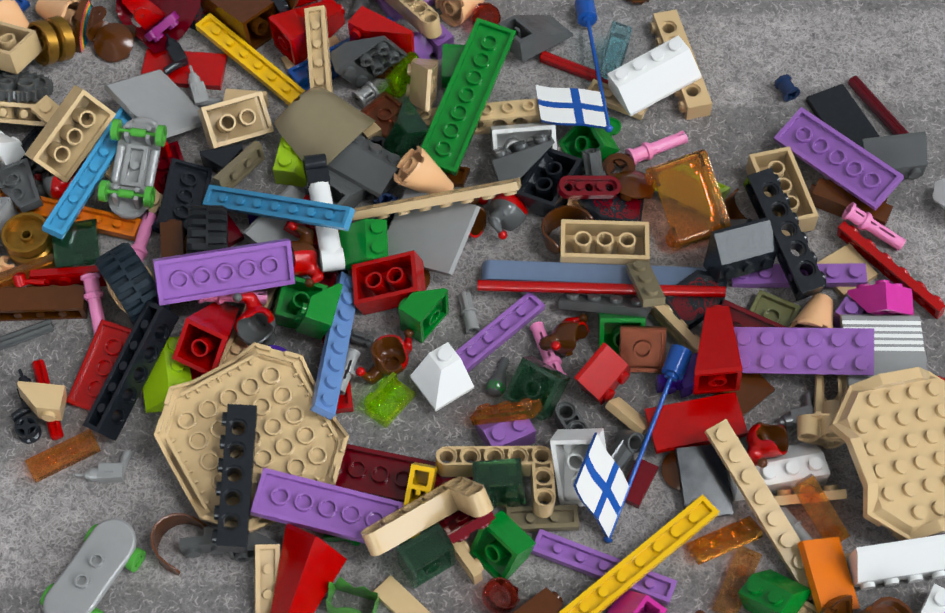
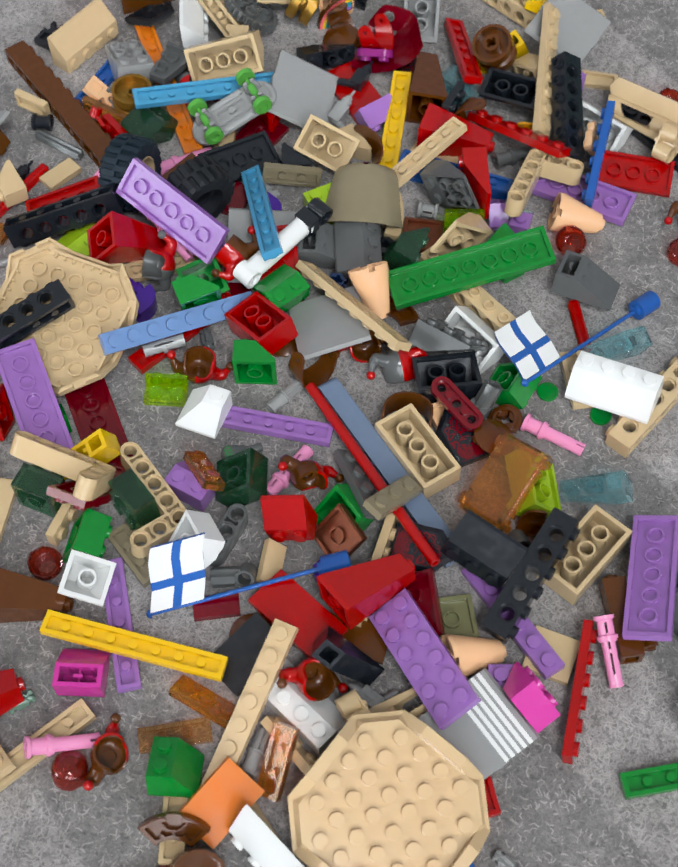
camera: 55 degrees right, 0 degrees up
none -> tan tile [39,157,82,192]
none -> white slope [57,549,116,607]
none -> reddish brown piece [288,351,338,388]
none -> black slope [296,44,355,69]
none -> black slope [311,626,385,686]
none -> medium lavender slope [354,93,392,132]
none -> reddish brown piece [354,125,384,164]
none -> clear light blue slope [560,470,633,505]
none -> green piece [590,407,612,426]

